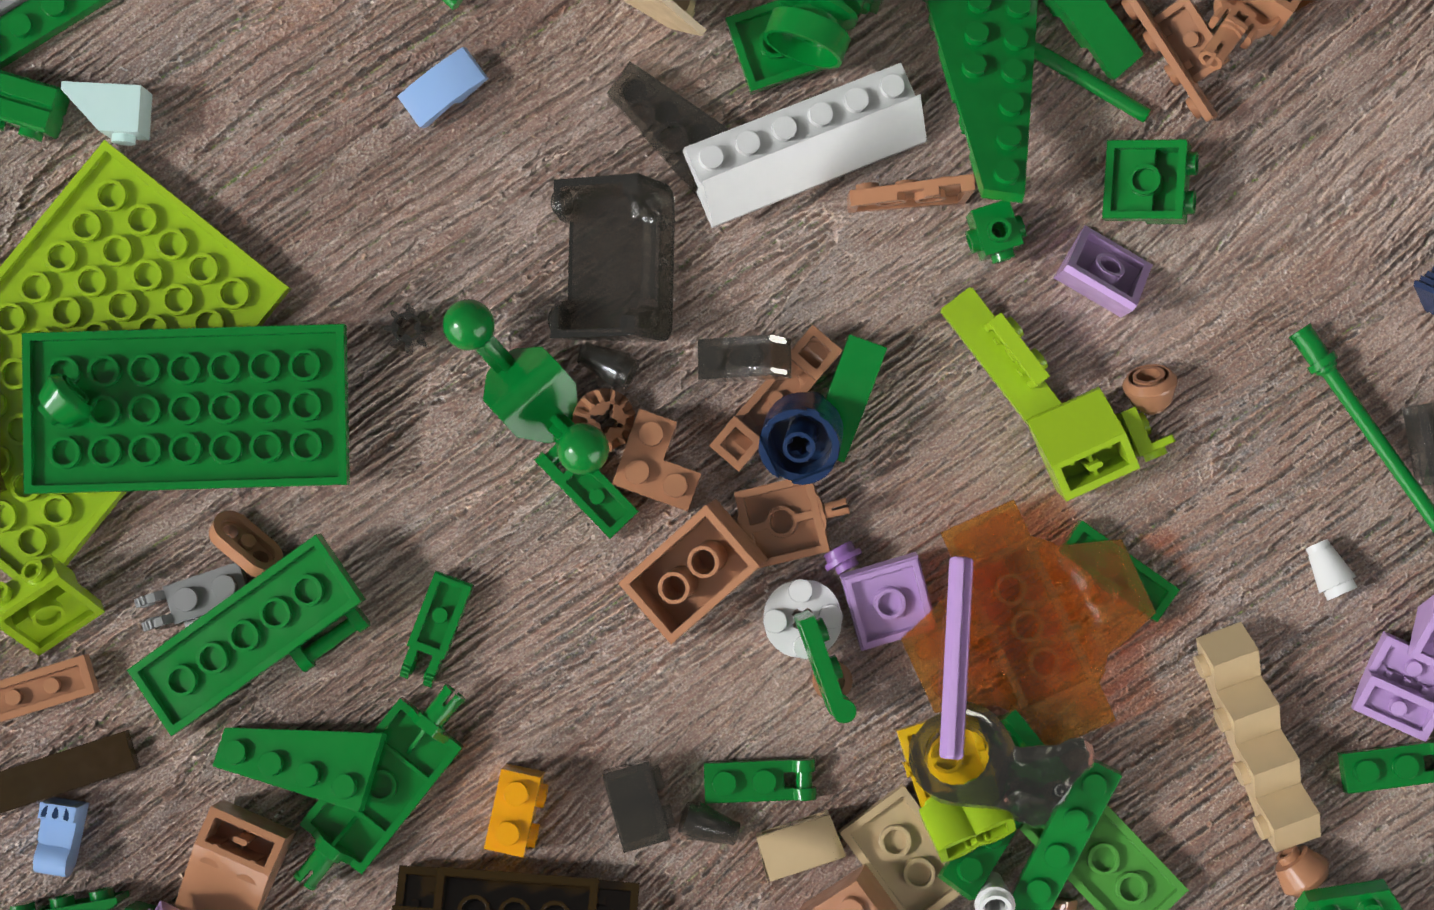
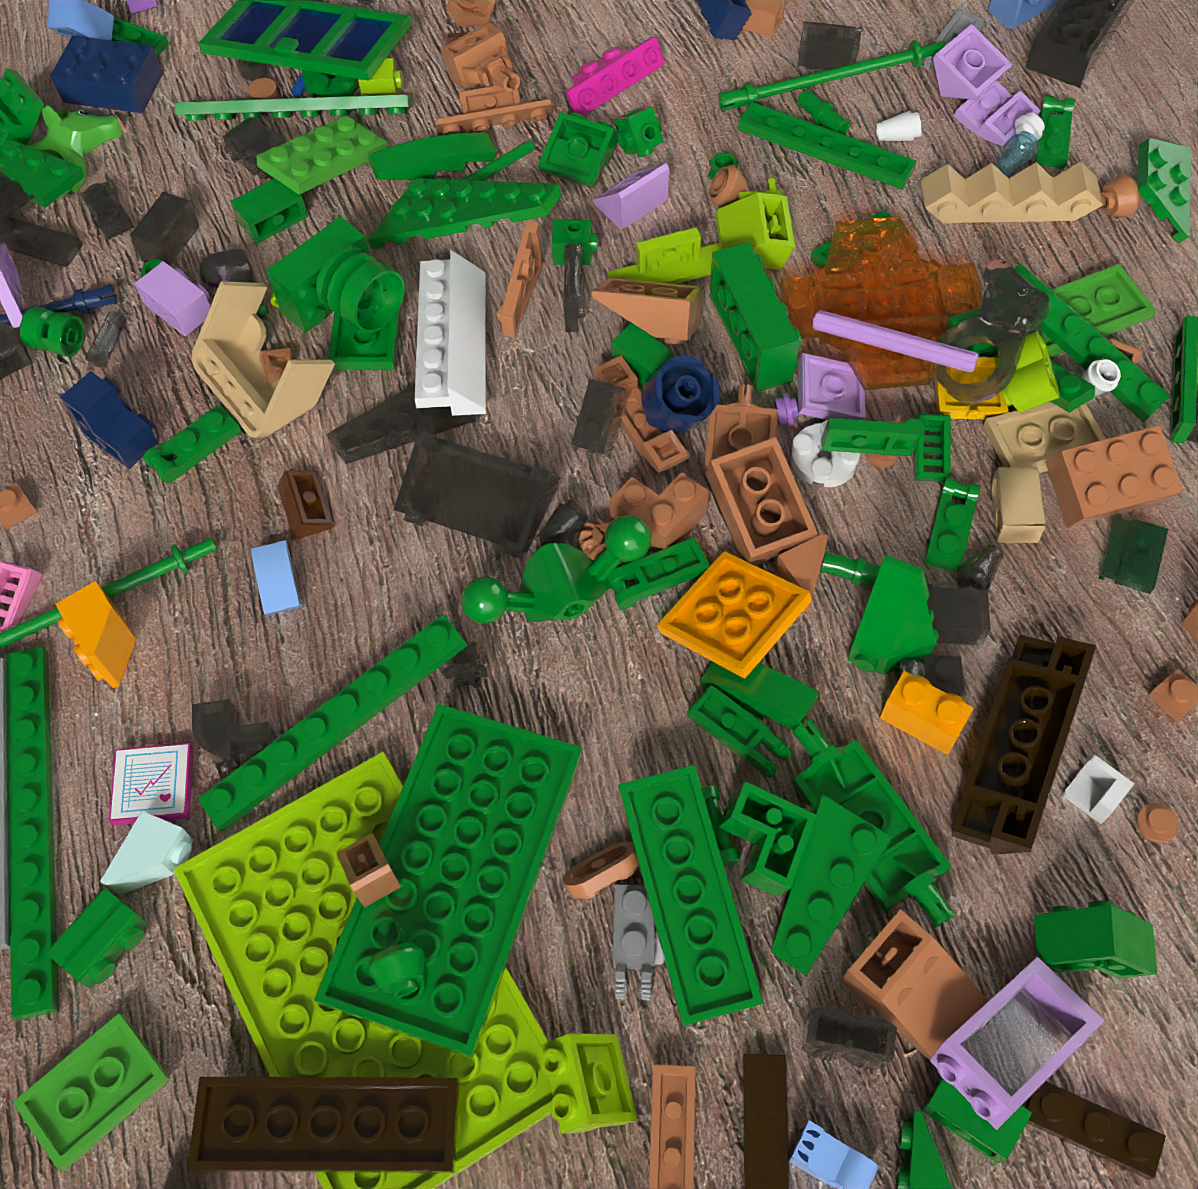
camera: 65 degrees left, 25 degrees down
none -> white tile [109,743,194,825]
none -> clear smoke brick [192,699,277,769]
none -> green plate [198,614,468,832]
none -> reddish brown slope [278,471,334,539]
none -> nougat slope [336,833,401,908]
none -> clear smoke plate [563,243,584,332]
none -> dark pink bracket [566,37,665,116]
none -> nougat slope [592,278,703,344]
none -> green brick [613,106,664,157]
none -> light orange plate [657,551,812,679]
none -> green slope [699,661,819,731]
none -> green plate [708,153,739,180]
none -> green brick [709,242,802,393]
none -> green brick [718,781,817,897]
none -> green plate [738,102,917,190]
none -> nougat slope [775,534,829,613]
none -> green pin [797,90,850,135]
none -> clear smoke brick [801,1007,897,1070]
none -> green pin [820,551,881,586]
none -> green wedge [848,555,939,675]
none -> clear smoke plate [896,655,965,696]
none -> green slope [913,413,951,482]
none -> clear light blue cone [995,131,1039,177]
none -> white plate [1015,112,1045,142]

